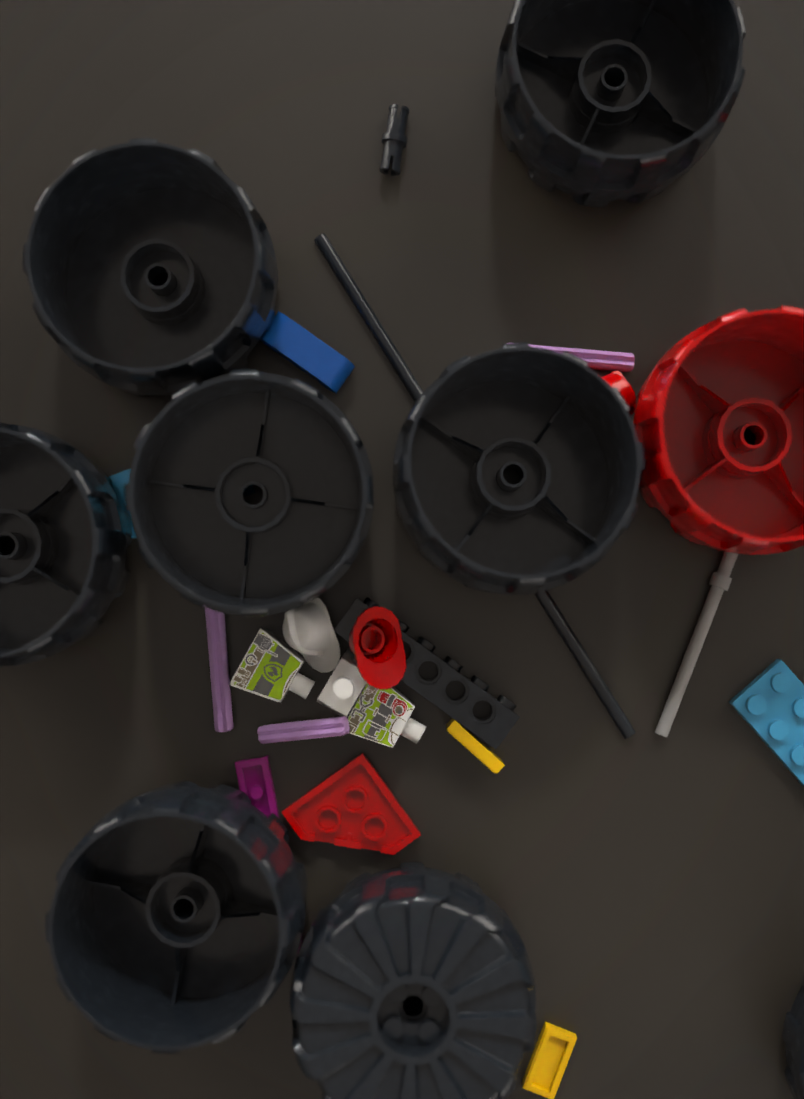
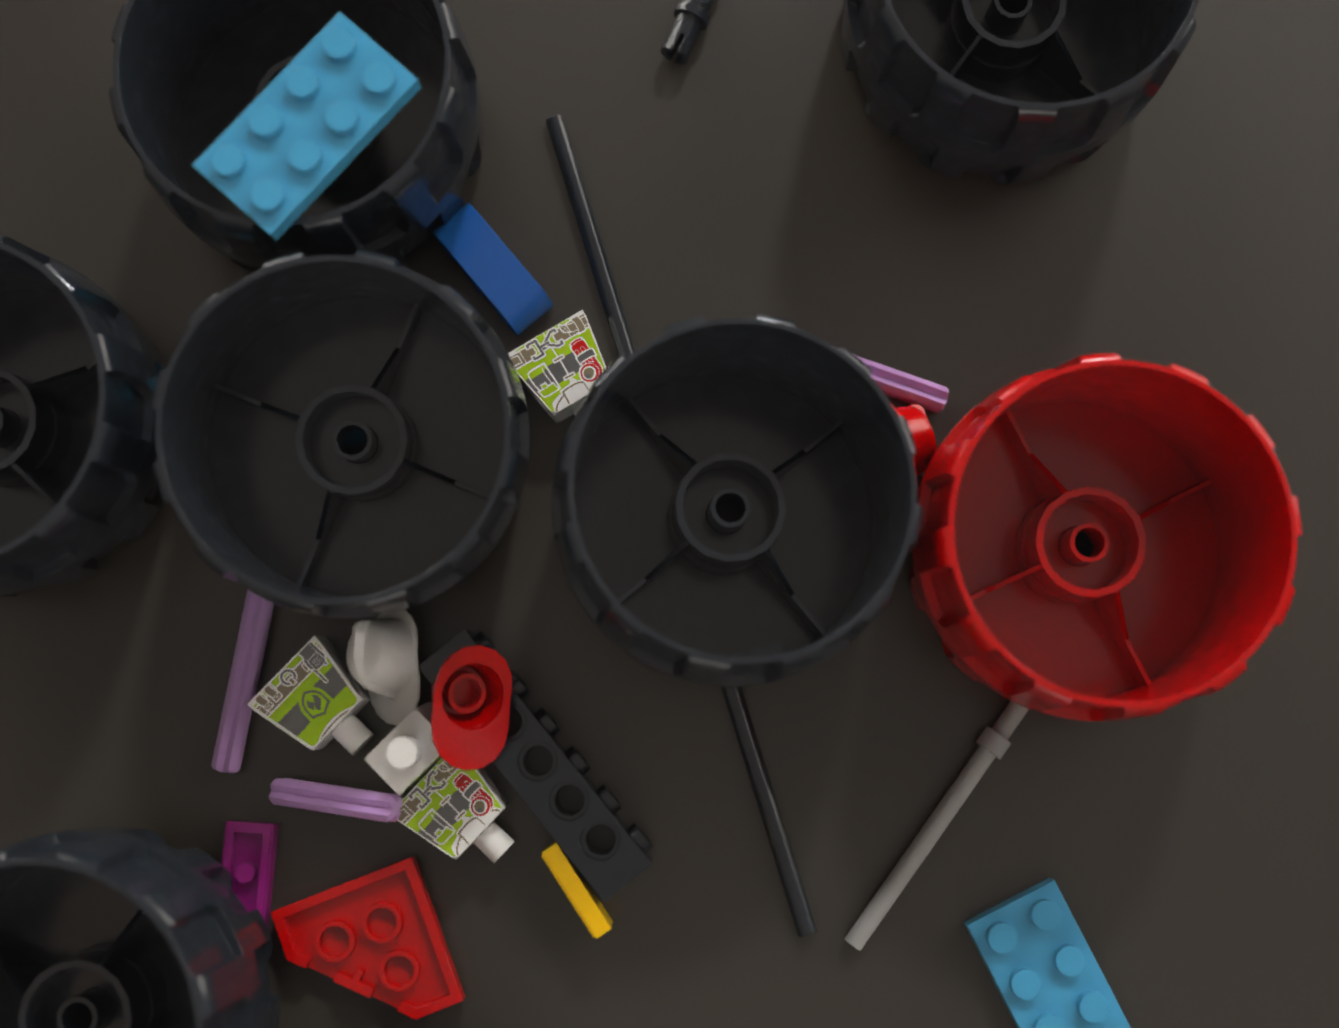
camera: 10 degrees right, 5 degrees down
none -> dark azure plate [192,11,421,241]
none -> torso [508,310,606,423]

